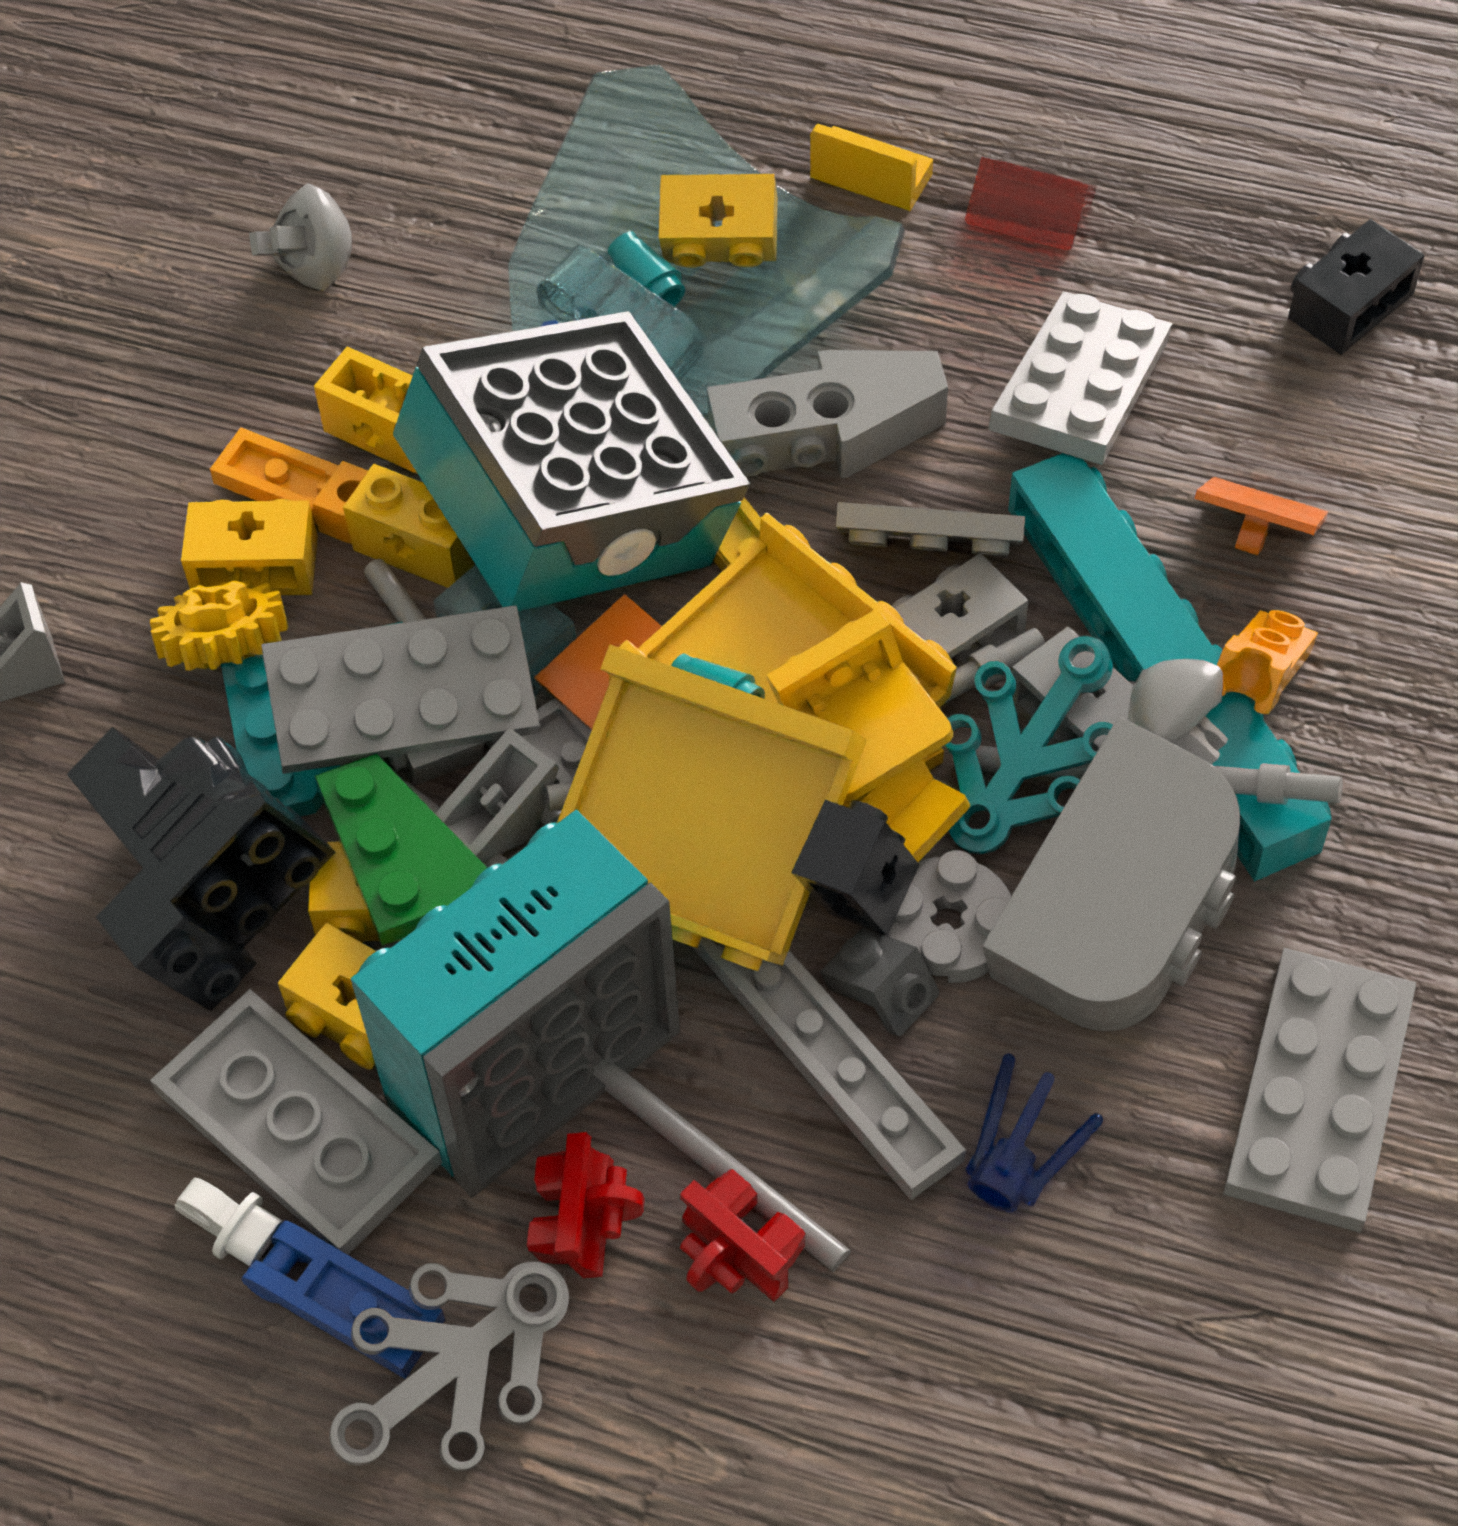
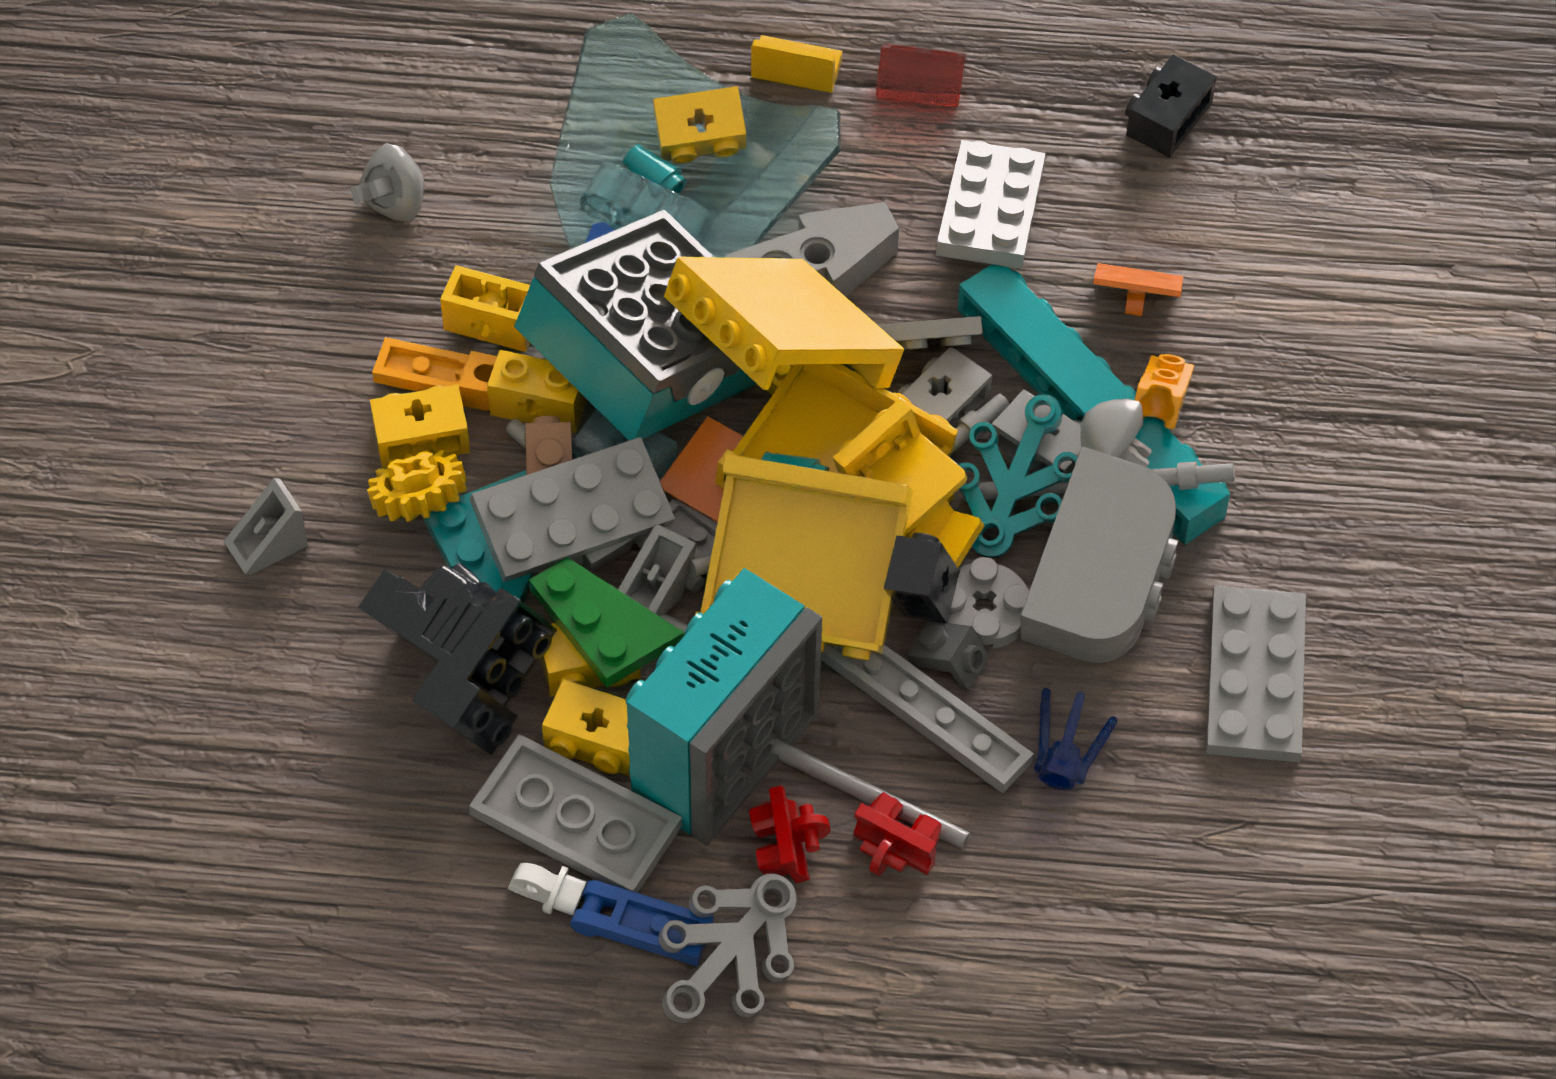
camera: 15 degrees left, 0 degrees up
none -> medium nougat bracket [524,416,572,475]
none -> yellow panel [664,257,904,390]

